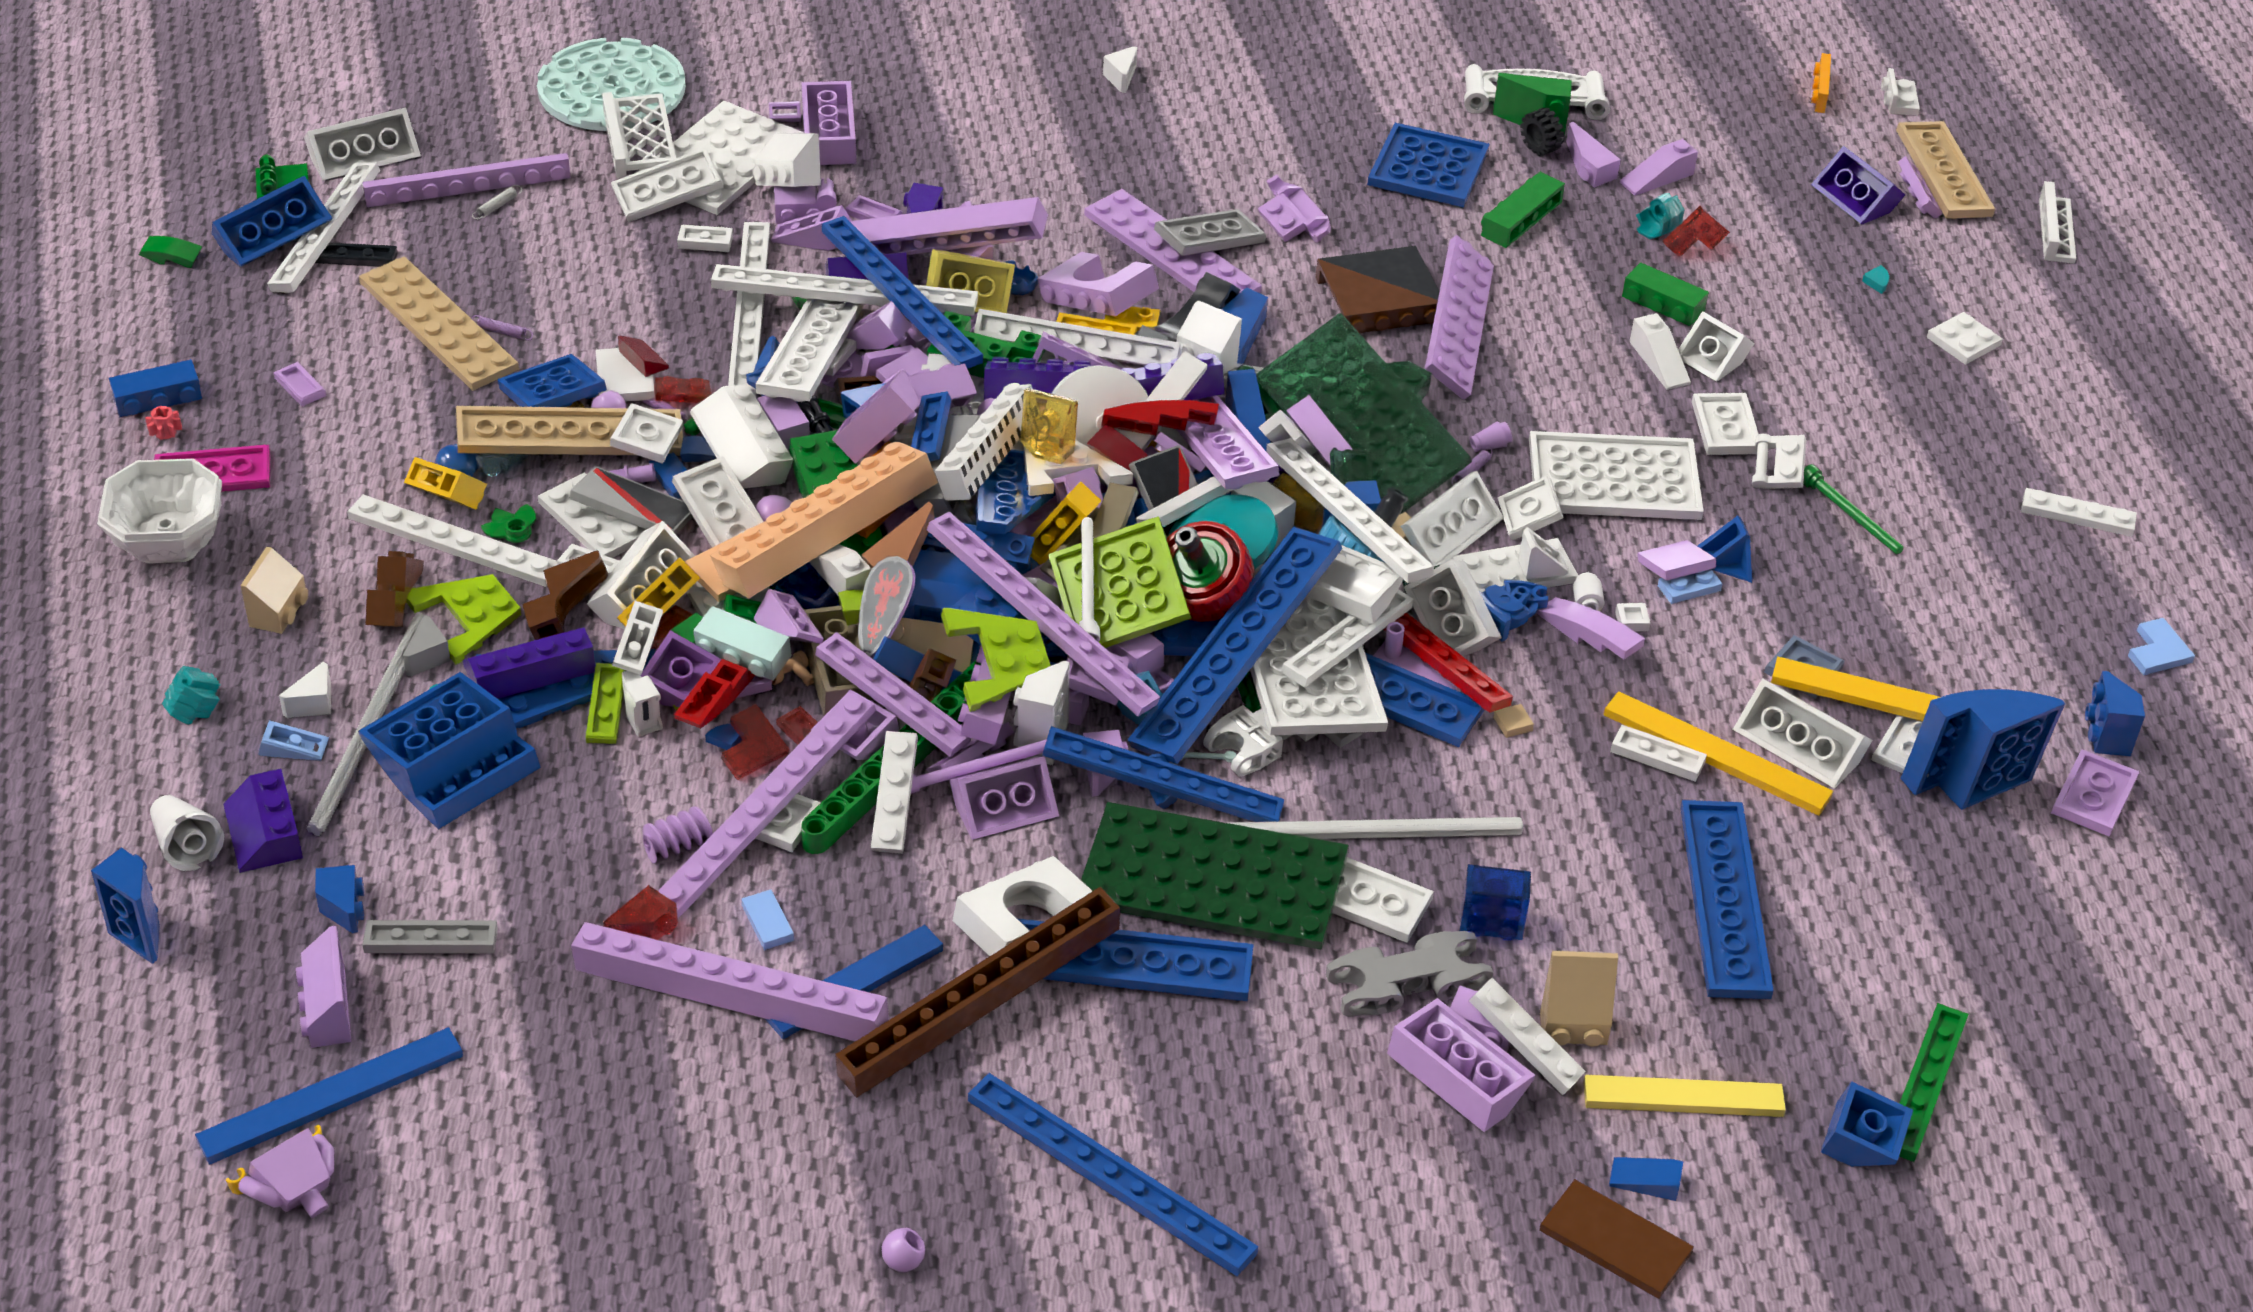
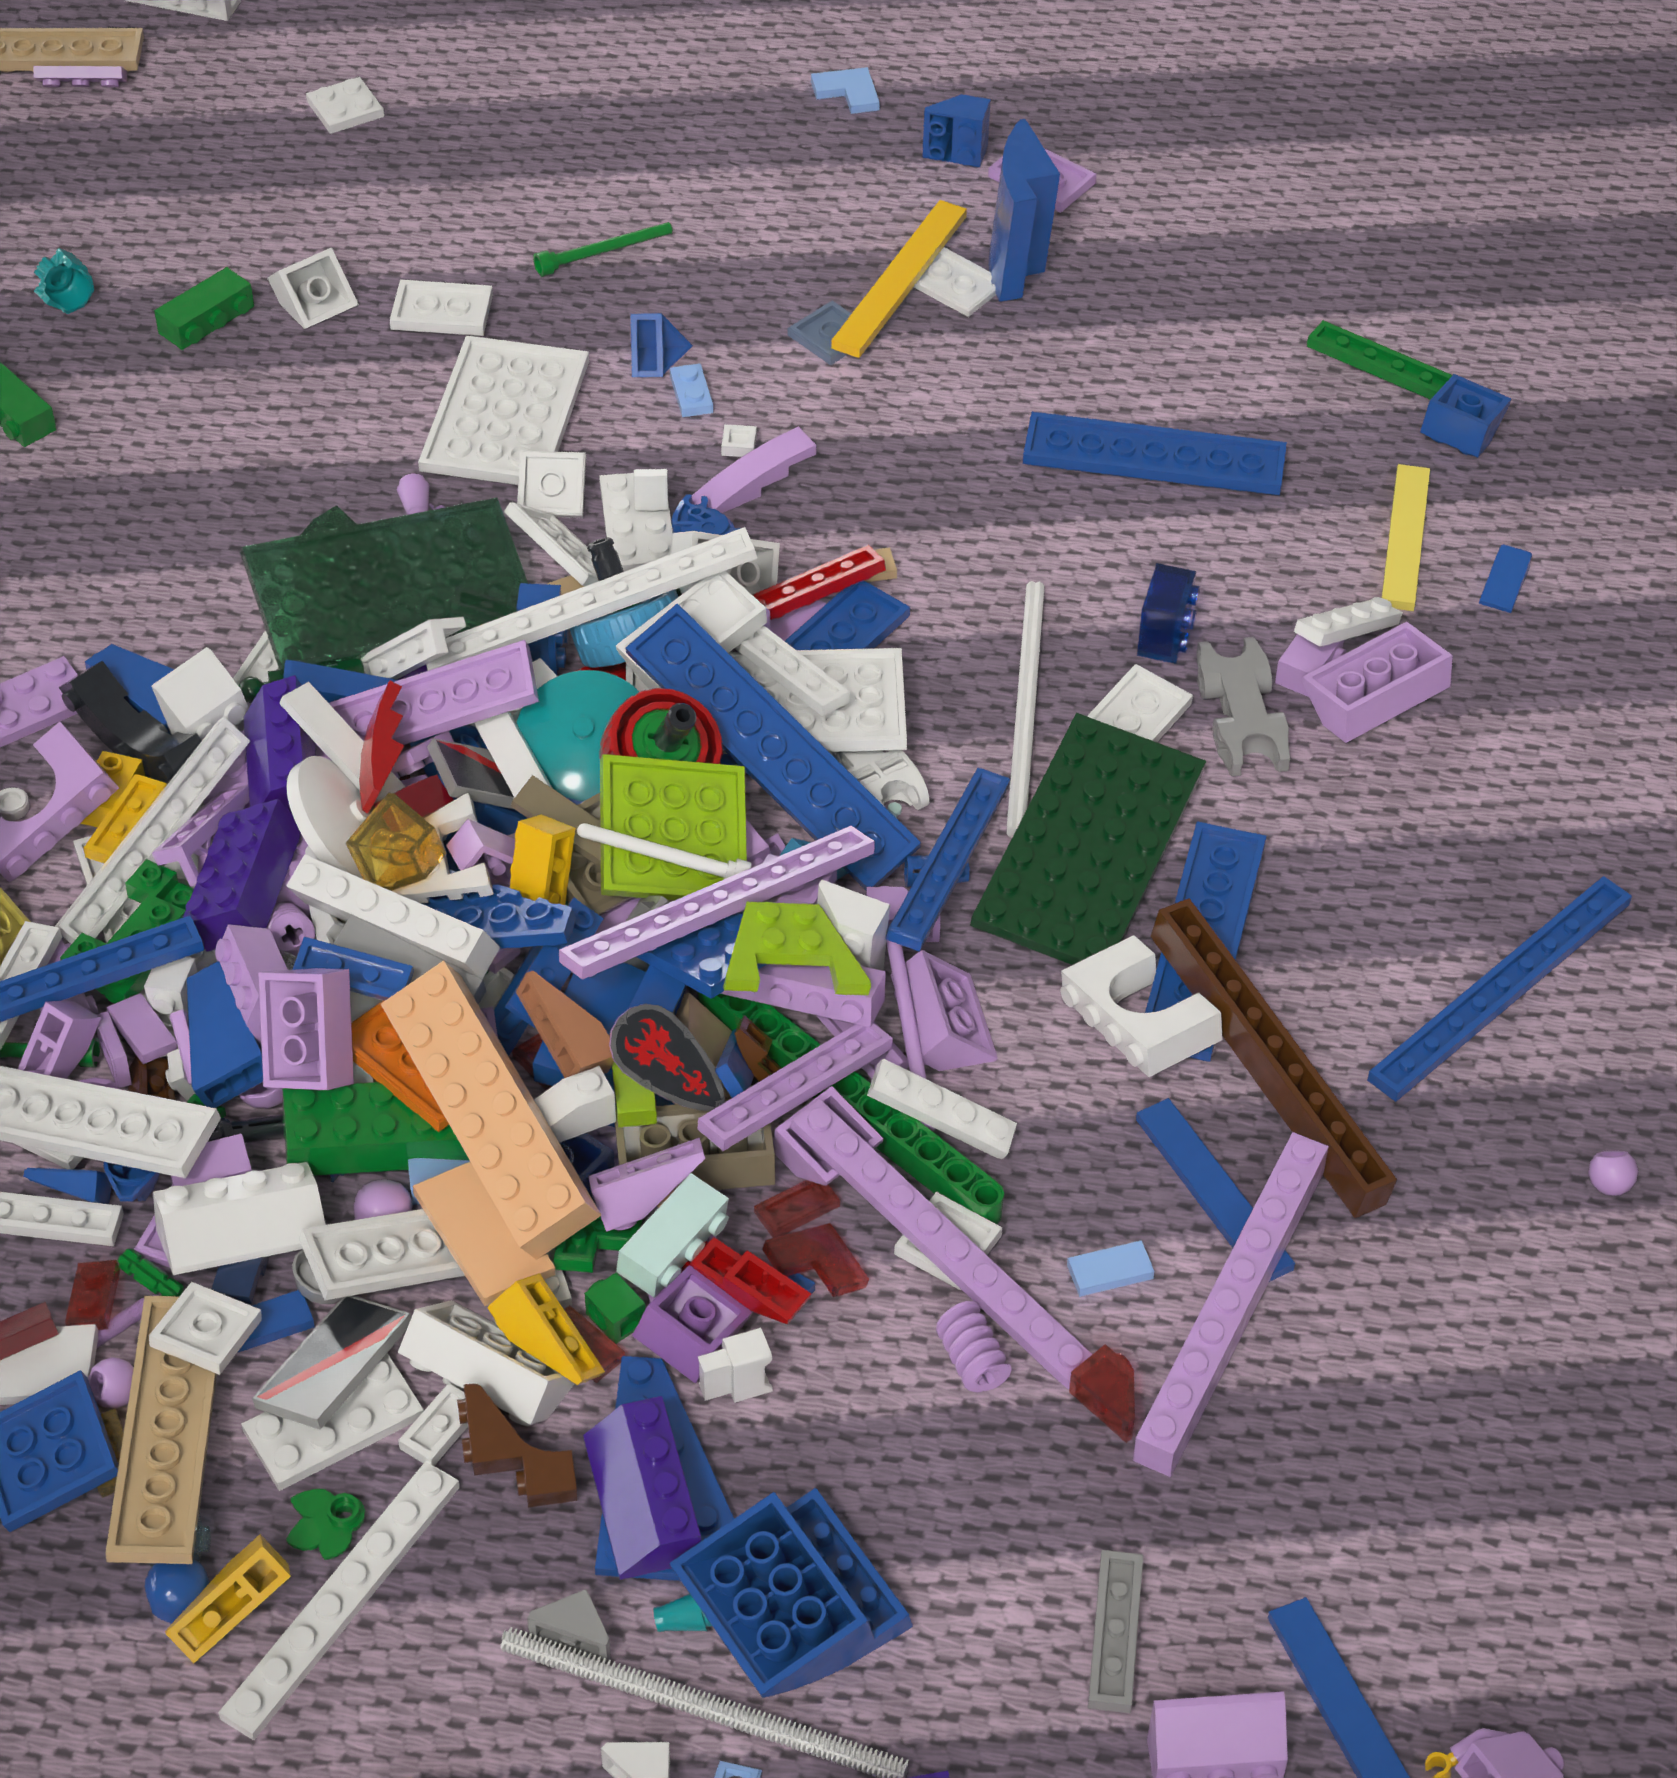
camera: 80 degrees left, 5 degrees up
blue slope [315,865,364,933] -> none
reddish brown arch [365,551,424,627] -> none
lime wing [406,574,522,665] -> none
lime tile [585,663,627,744] -> none
lavender axle [609,463,656,483] -> none
white slope [612,601,663,675] -> none
lavender tile [1287,395,1356,472] -> none
reddish brown panel [1315,245,1440,335] -> none
lavender plate [1425,235,1494,399] -> none
reddish brown tile [1539,1179,1694,1299] -> none
tan slope [1540,951,1618,1047] -> none
white brick [1573,572,1605,612] -> none
yellow tile [1604,691,1834,816] -> none
white plate [1610,725,1707,782] -> none
white slope [1630,313,1691,390] -> none
tile [1638,540,1716,581] -> none
clear red tile [1662,206,1730,256] -> none
white slope [1732,678,1873,789] -> none
white plate [1752,433,1806,489] -> none
dark purple slope [1811,146,1905,224] -> none
teal tile [1862,265,1889,294] -> none
white plate [2021,488,2137,537] -> none

